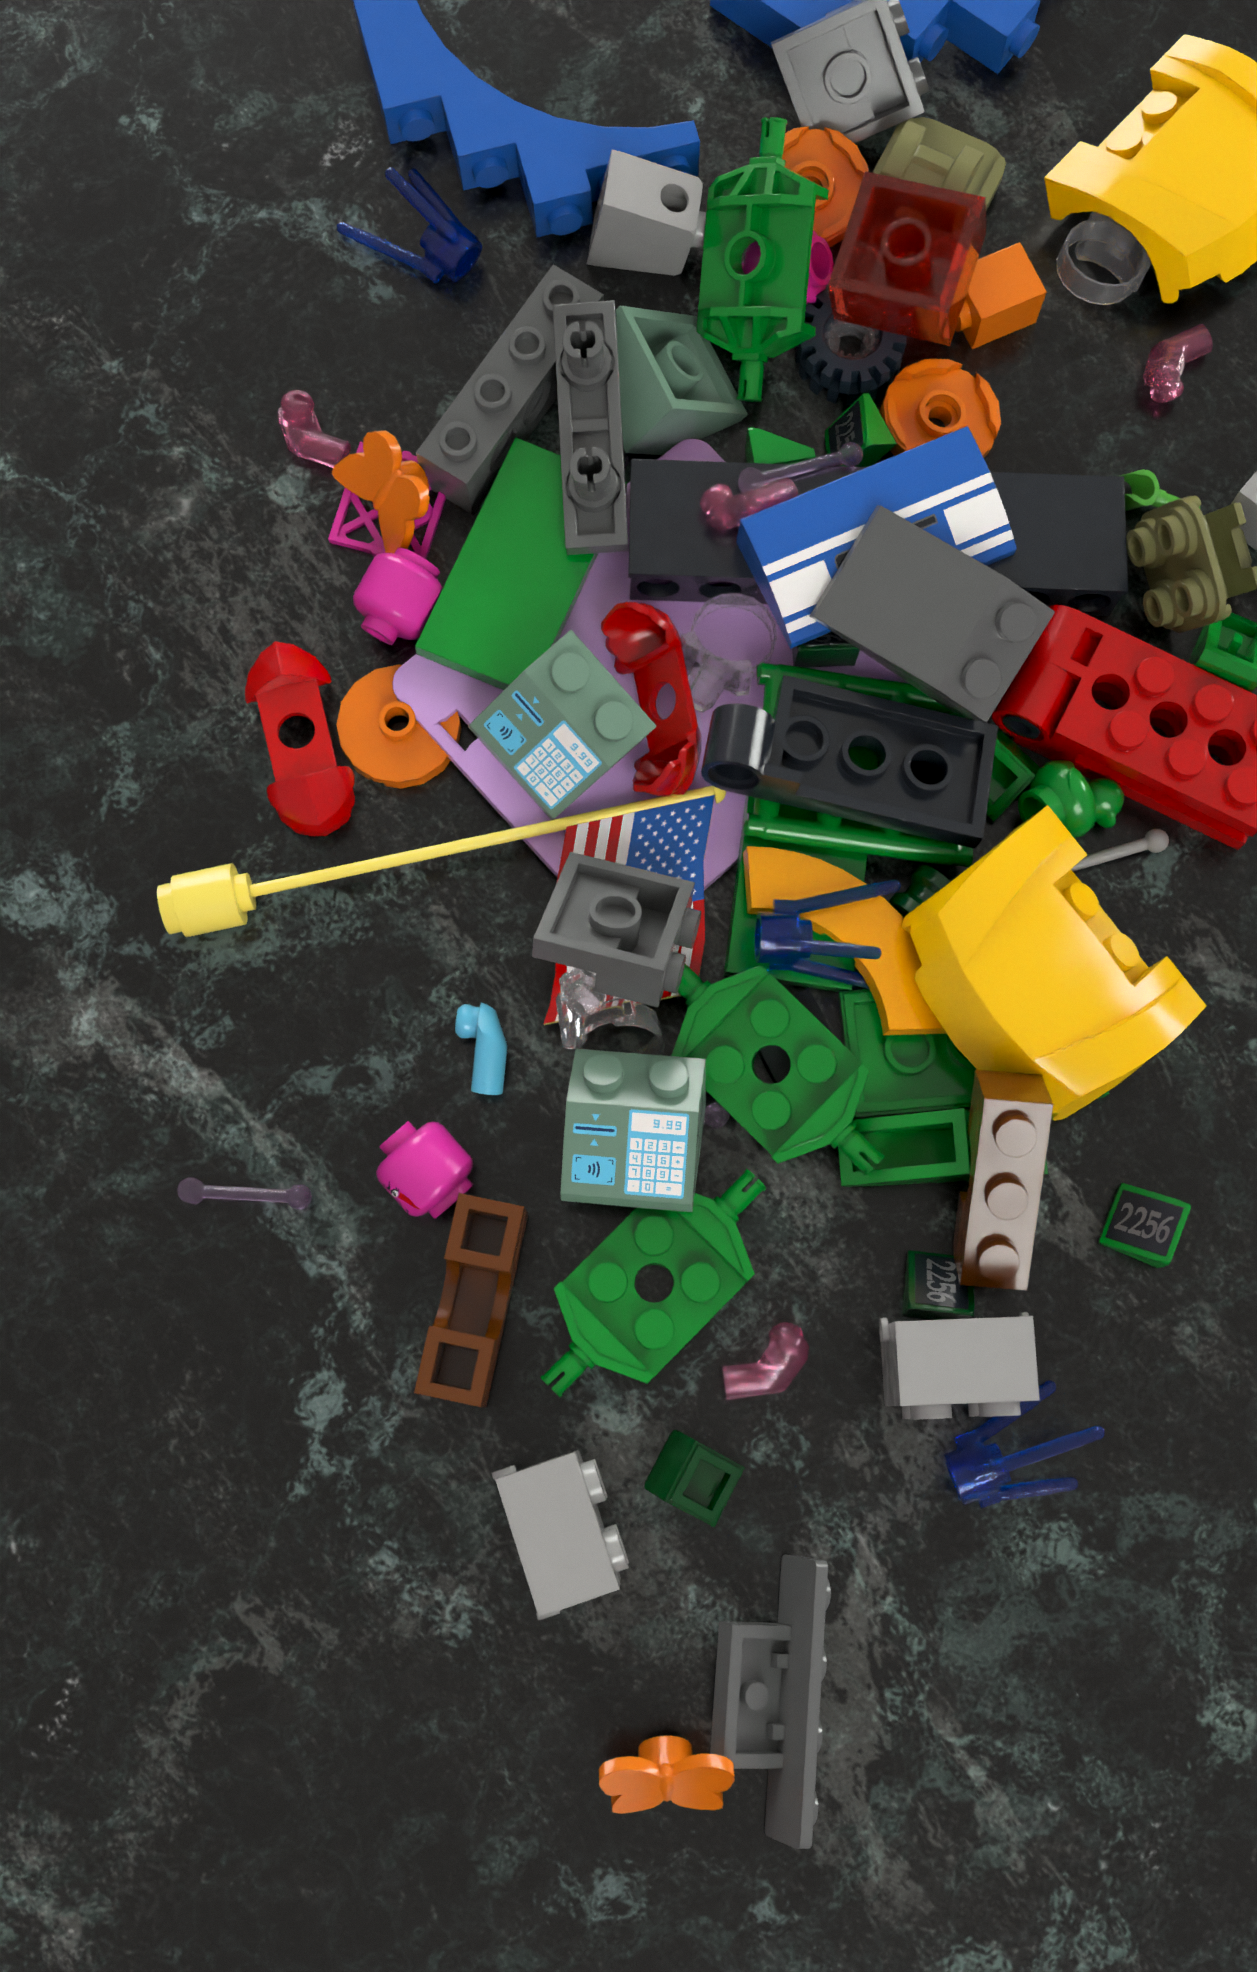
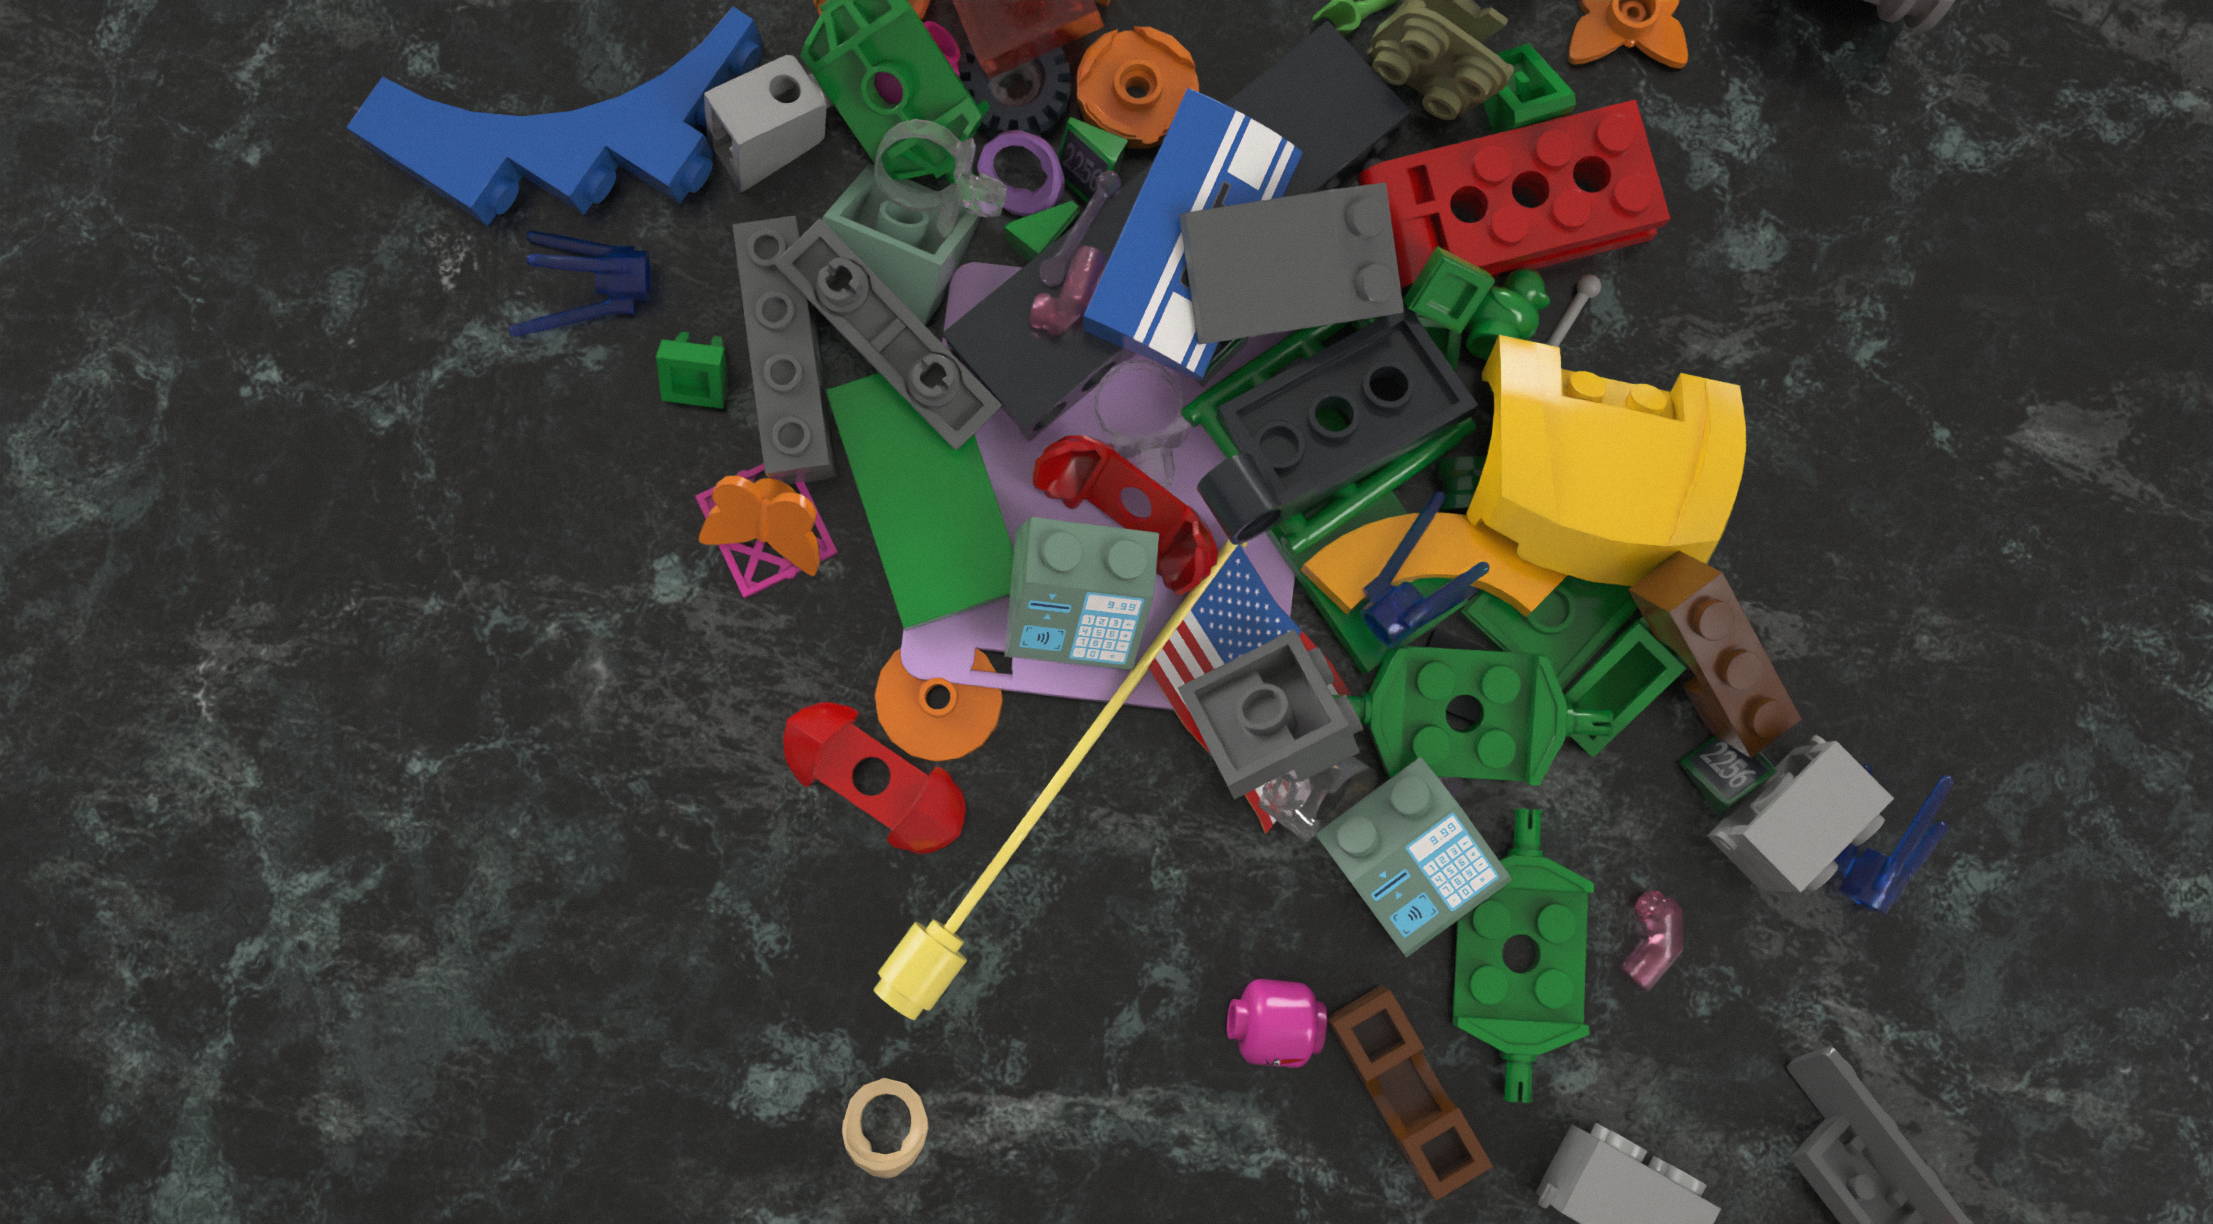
camera: 45 degrees left, 5 degrees up
clear purple hinge [177,1177,312,1210] -> none
clear pink arm [277,390,351,468] -> none
dark pink head [353,548,443,645] -> none
medium azure arm [455,1003,507,1095] -> none
dark green slope [644,1430,745,1527] -> none
slope [1097,1183,1191,1268] -> none
none -> green tile [656,332,729,409]
none -> tan piece [842,1078,929,1179]
none -> clear piece [874,119,1008,238]
none -> medium lavender piece [977,130,1065,217]
none -> green tile [1403,246,1495,334]

